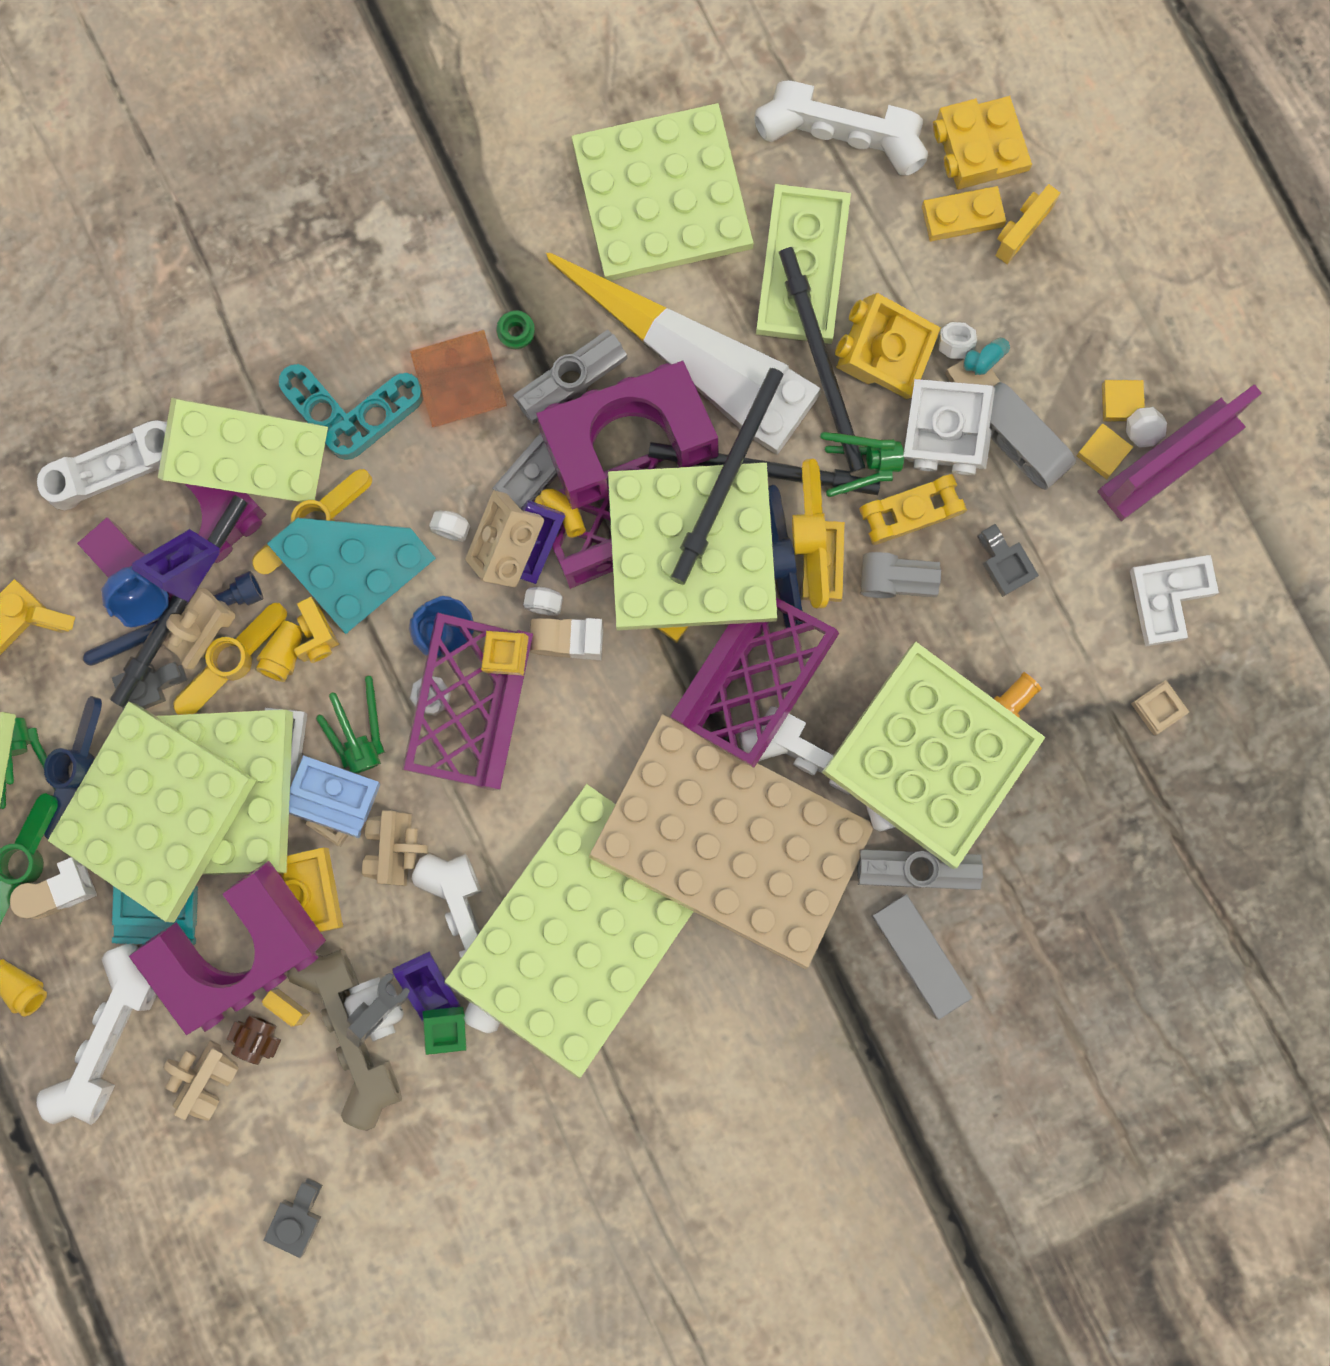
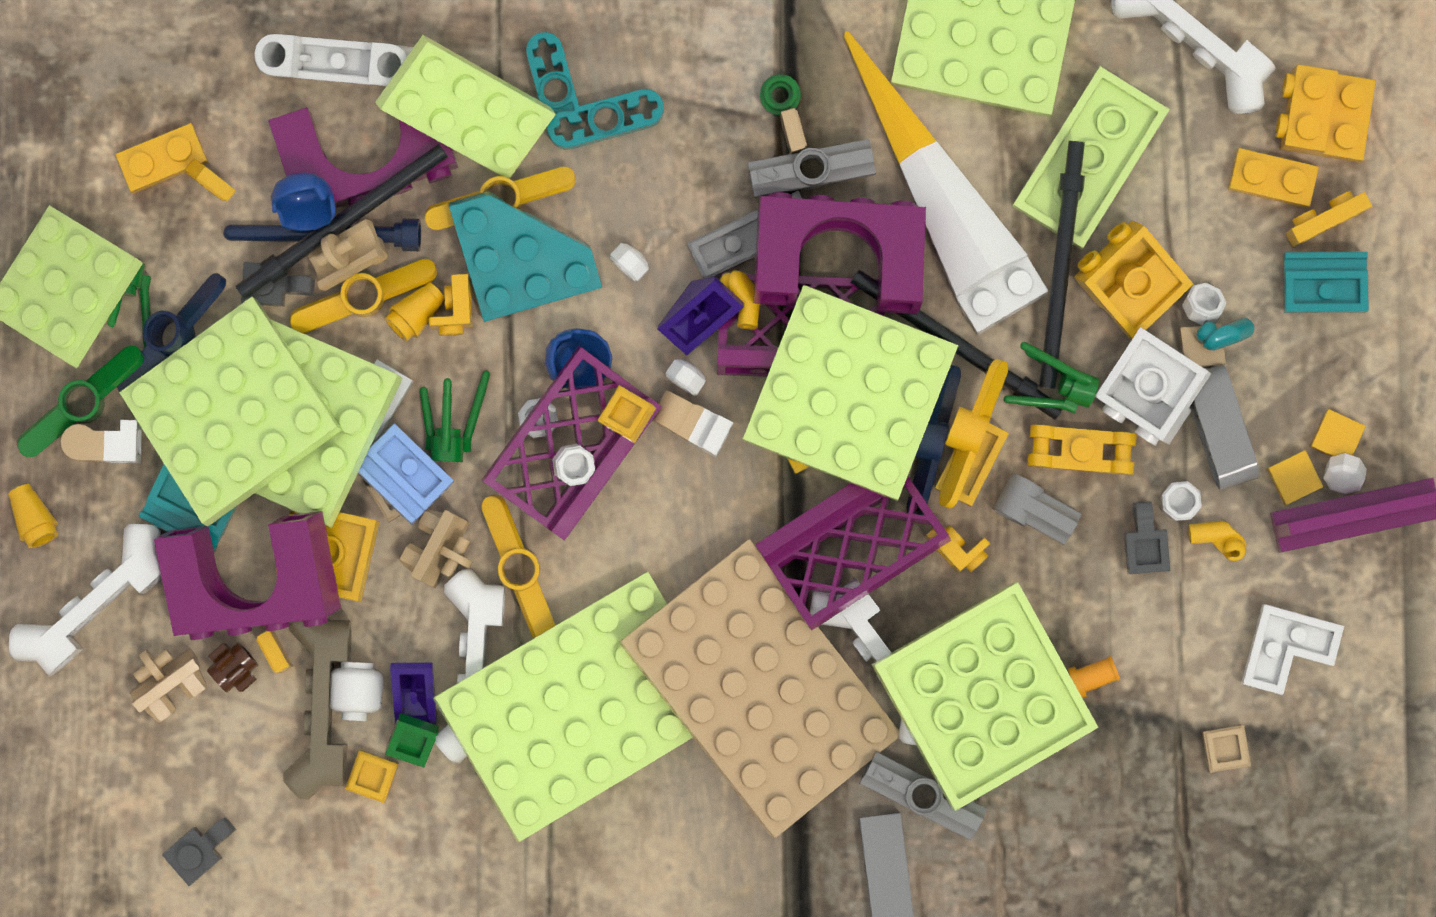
camera: 20 degrees right, 5 degrees up
dark purple slope [132,529,220,602] -> none
dark grey plate [346,973,410,1048] -> none
clear orange slope [410,330,507,427] -> none
tan bracket [465,490,544,587] -> none
black bar [670,368,784,585] -> none
none -> yellow tile [345,750,399,803]
none -> yellow piece [482,495,556,639]
none -> white tile [552,444,595,486]
none -> tan tile [780,108,807,154]
none -> yellow bracket [924,525,990,573]
none -> white tile [1160,481,1202,521]
none -> yellow arm [1188,521,1247,562]
none -> teal plate [1283,252,1369,313]

